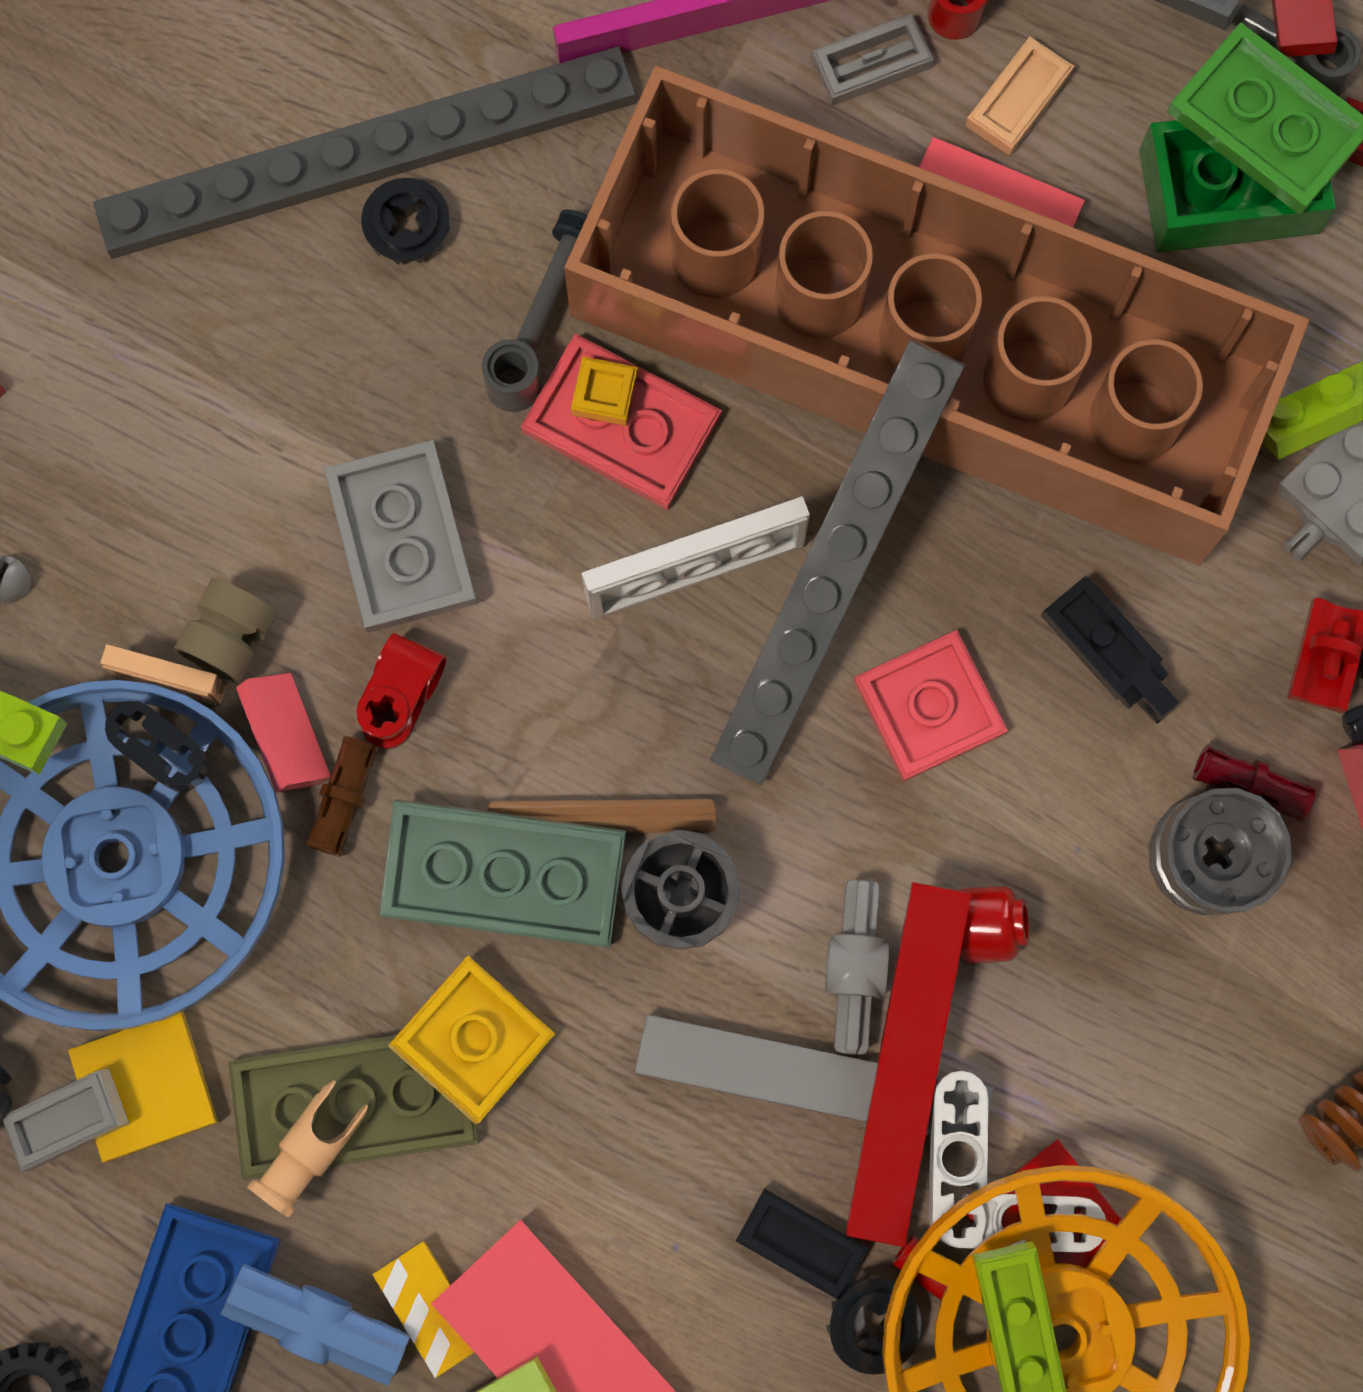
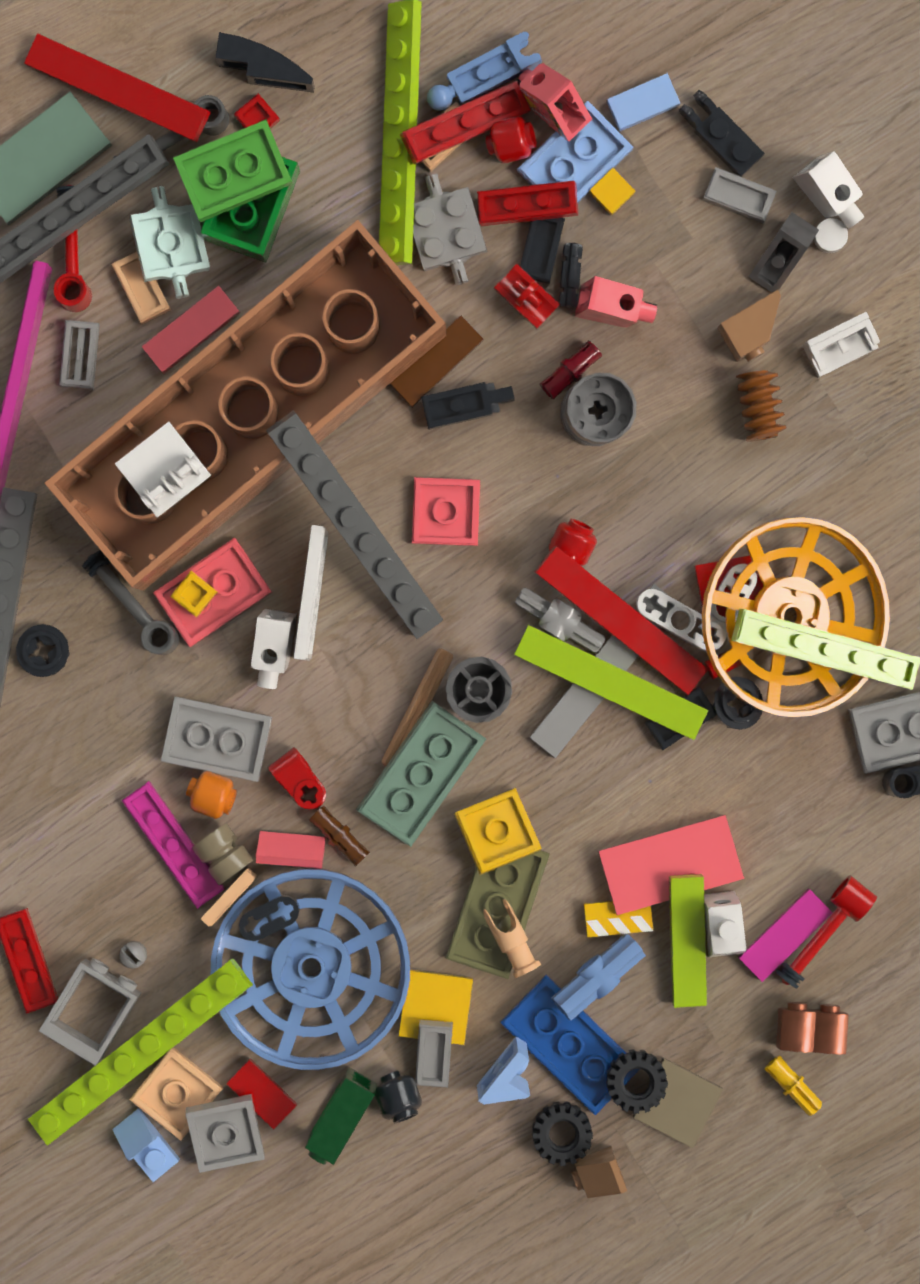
camera: 60 degrees left, 10 degrees up
none -> white hinge [115,422,211,518]
none -> dark pink tile [121,781,225,909]
none -> light aqua plate [130,186,210,299]
none -> orange head [186,771,237,819]
none -> white torso [251,609,297,689]
none -> reddish brown tile [390,315,484,408]
none -> light blue slope [477,1037,530,1105]
none -> lime tile [514,625,708,740]

